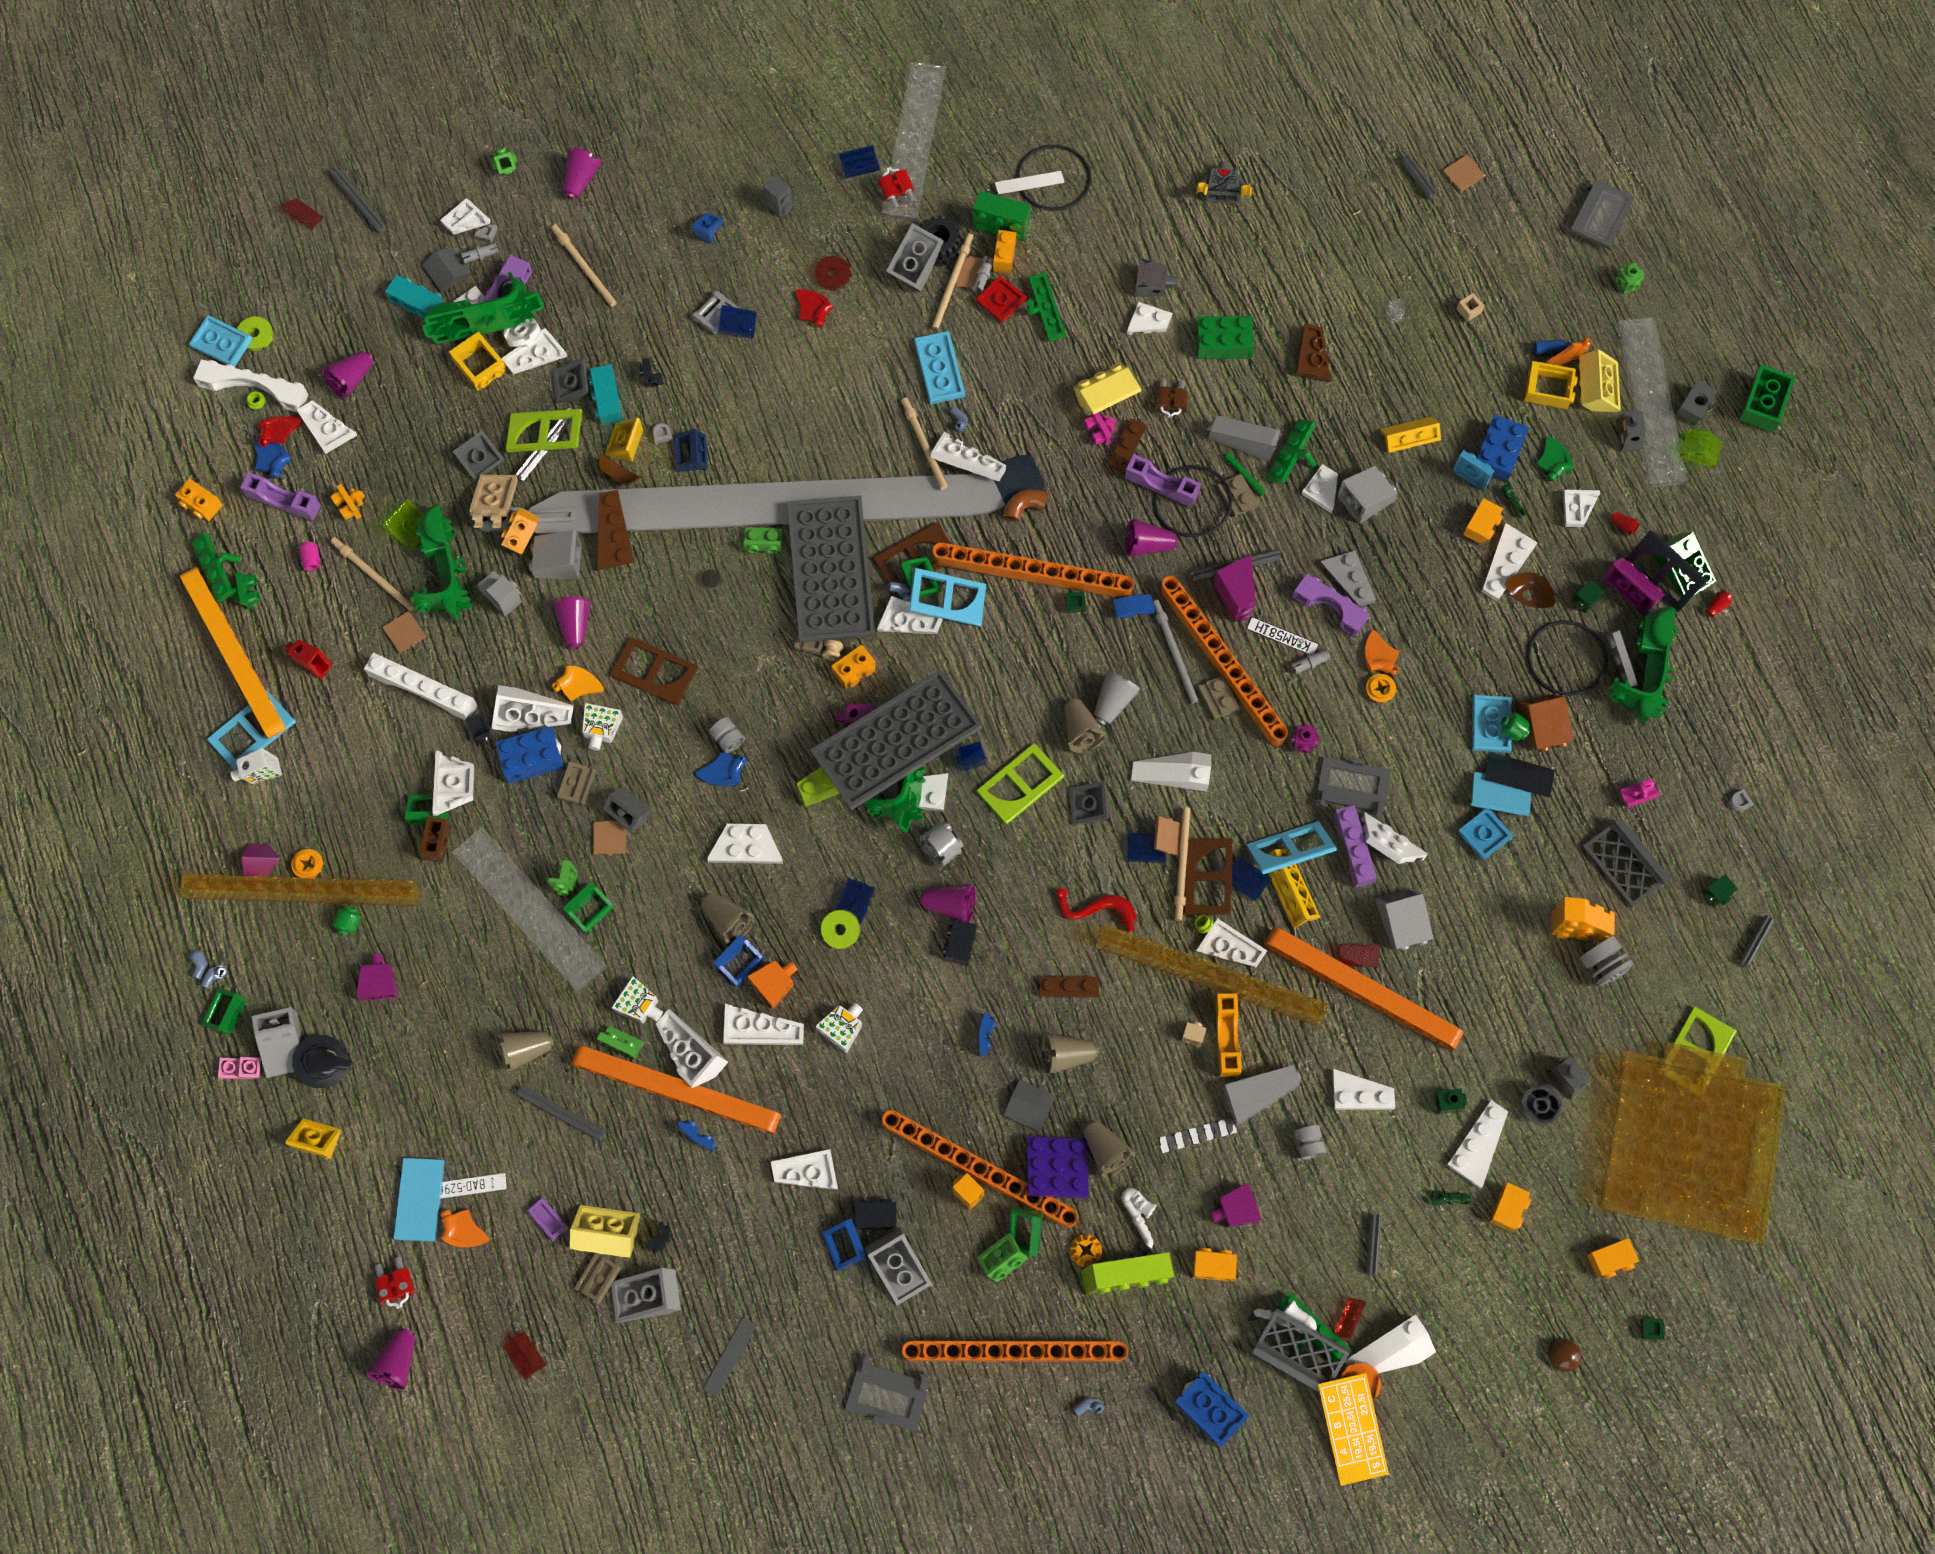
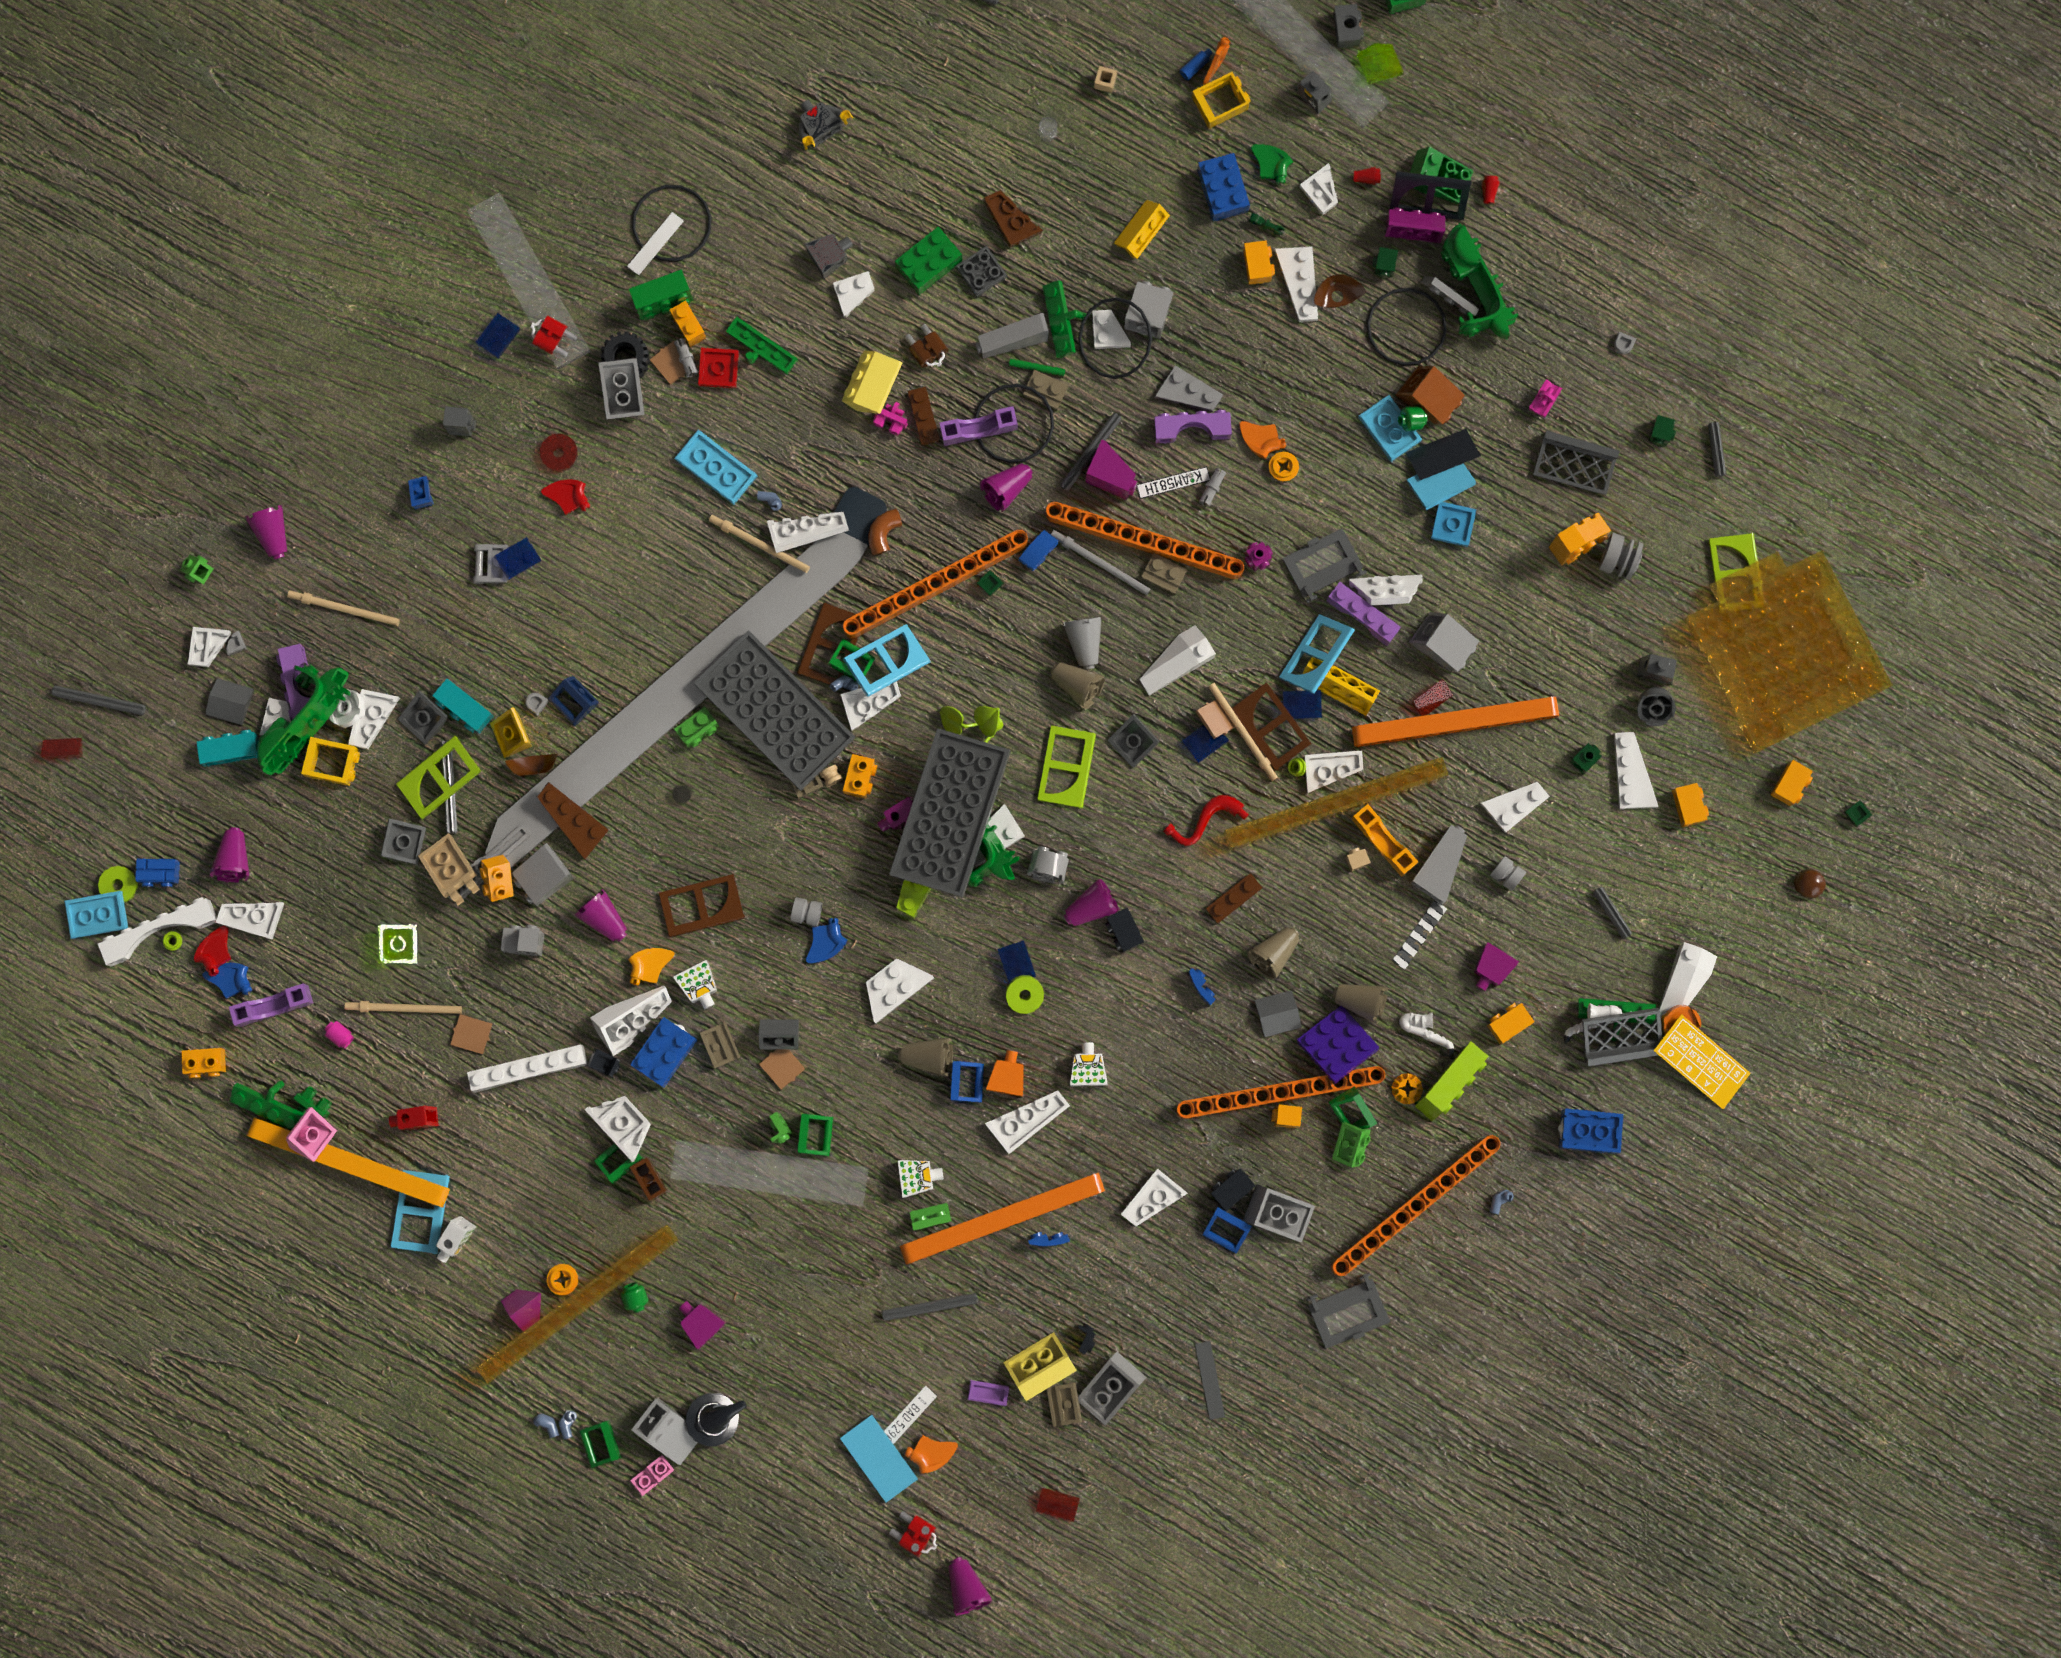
camera: 40 degrees left, 10 degrees up
yellow slope [286,1118,341,1159] -> none
light orange hips [330,484,365,520] -> none
green piece [410,503,473,622] -> none
light grey pin [461,242,499,264] -> none
dark tan cone [496,1031,554,1073] -> none
black bracket [639,358,664,387] -> none
white wedge [656,1009,728,1088] -> none
tan bar [931,233,974,330] -> none
clear blue brick [956,741,986,771] -> none
clear red slope [1334,1298,1366,1341] -> none
dark green piece [1431,1191,1472,1205] -> none
dark azure plate [1453,450,1495,491] -> none
light yellow slope [1579,349,1621,412] -> none
none -> blue brick [135,858,180,887]
none -> bright pink slope [286,1107,337,1162]
none -> lime plant [940,706,1003,743]
none -> dark grey tile [956,246,1008,298]
none -> black piece [1078,297,1152,379]

